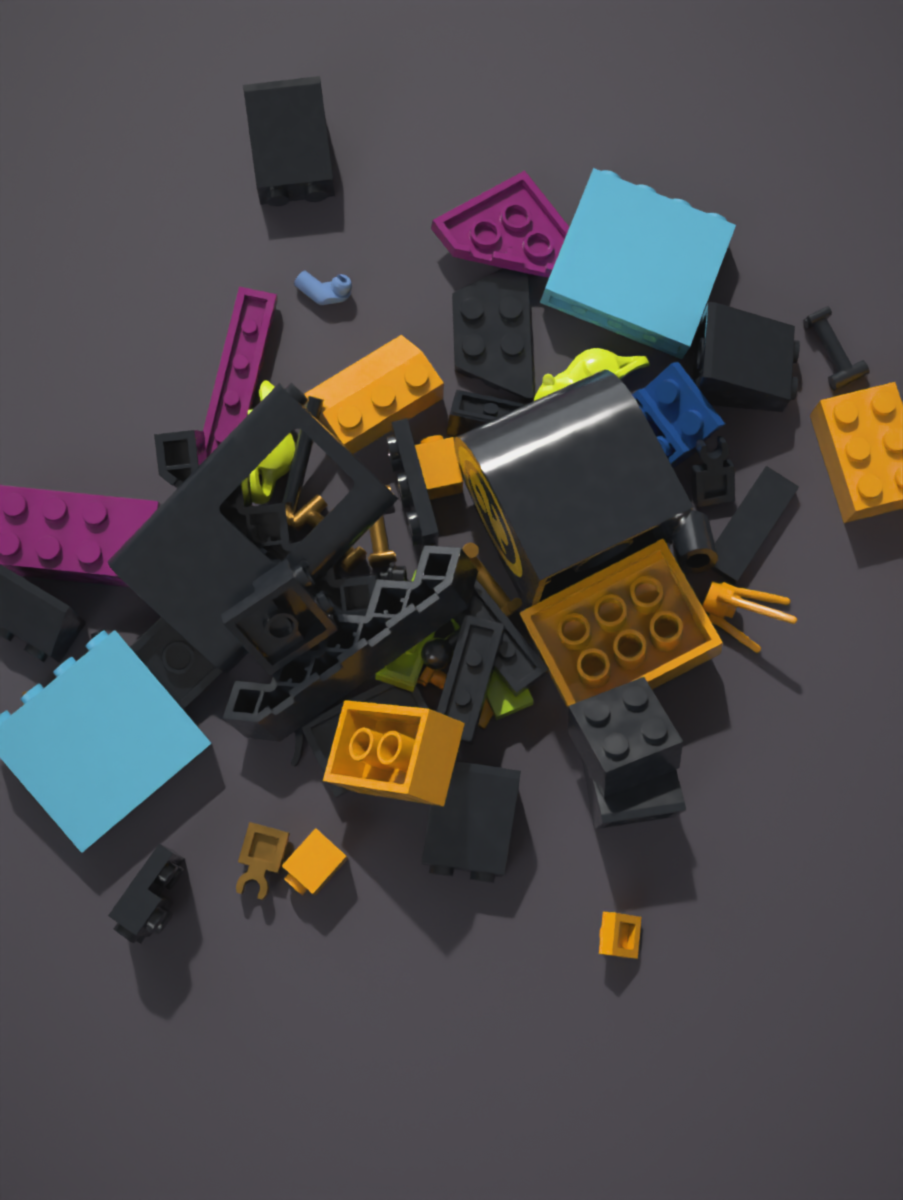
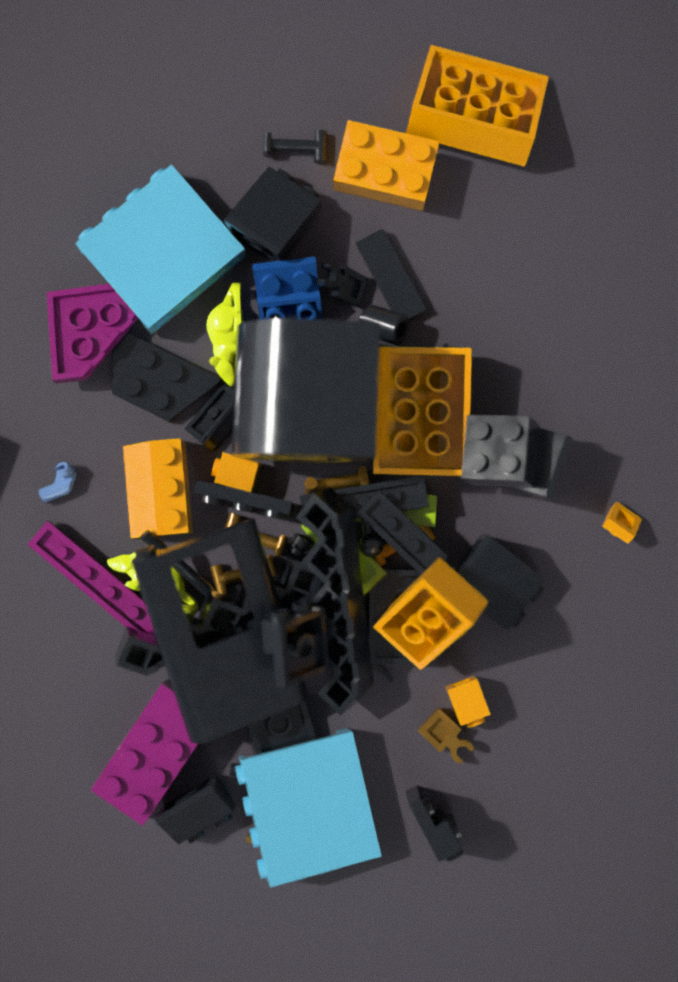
camera: 50 degrees left, 10 degrees up
light orange plant [702,581,797,653] -> none

